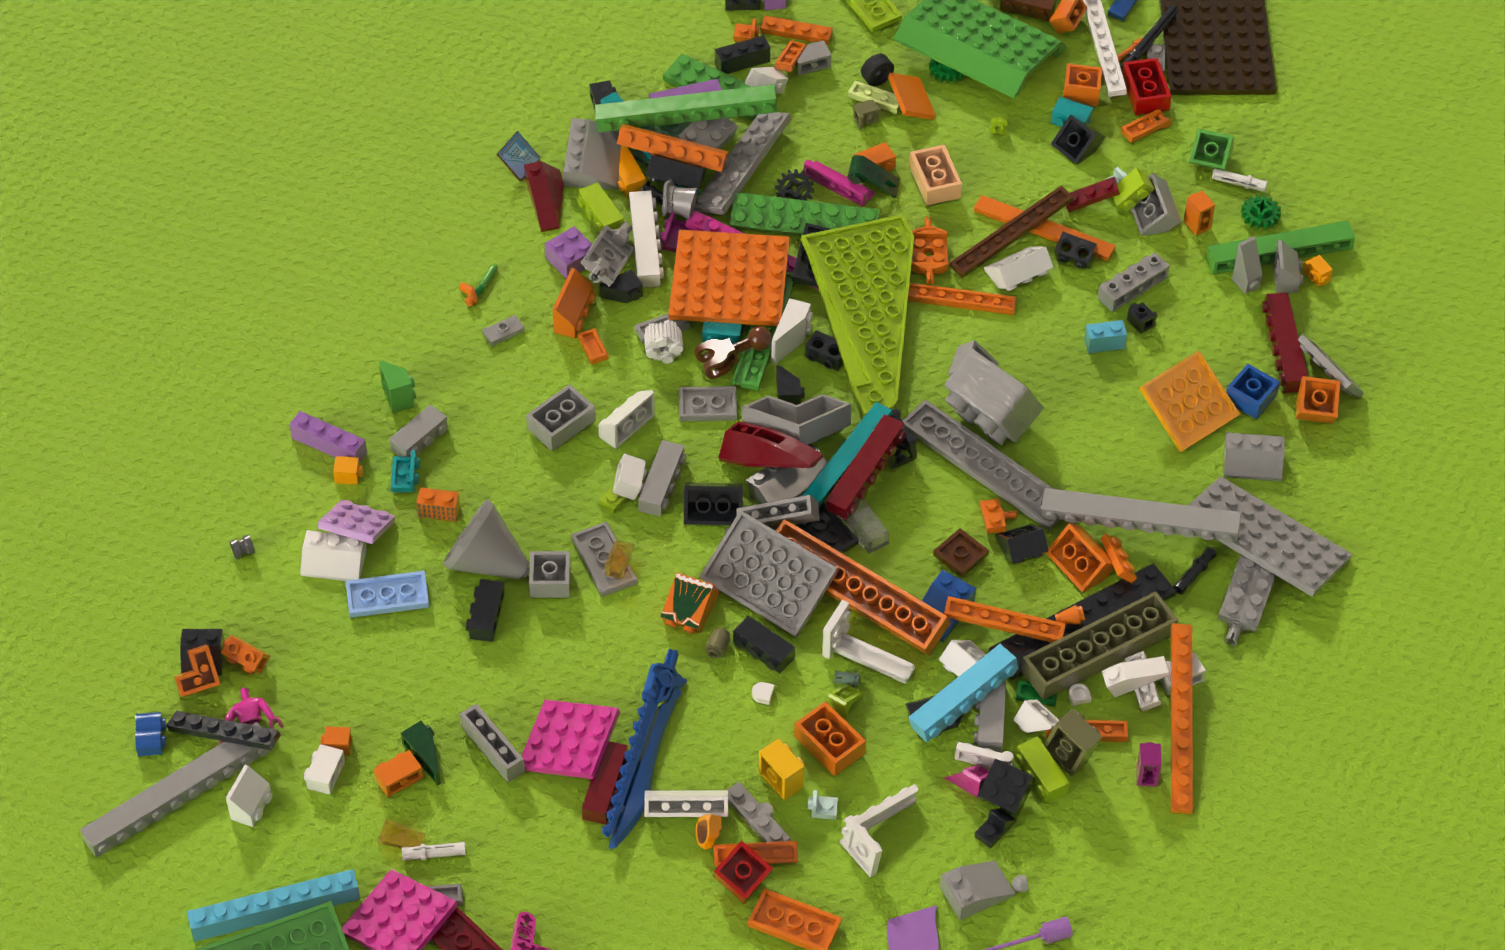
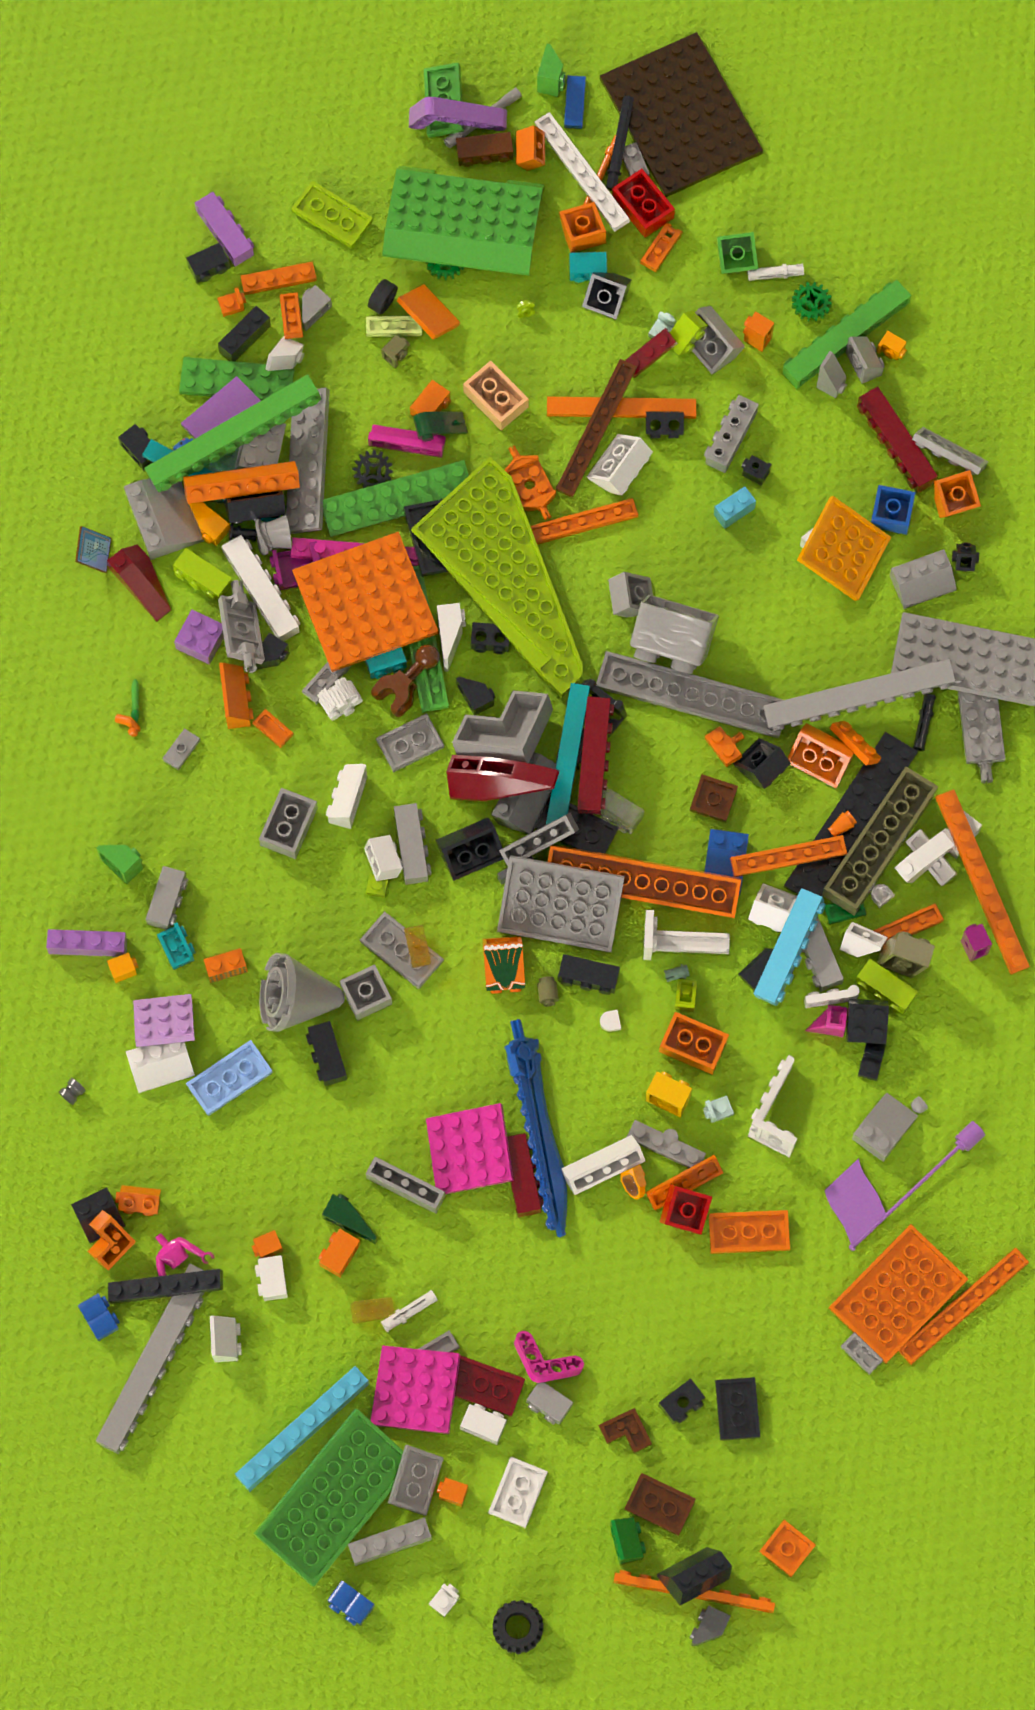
camera: 25 degrees left, 20 degrees up
none -> black brick [952,543,979,572]

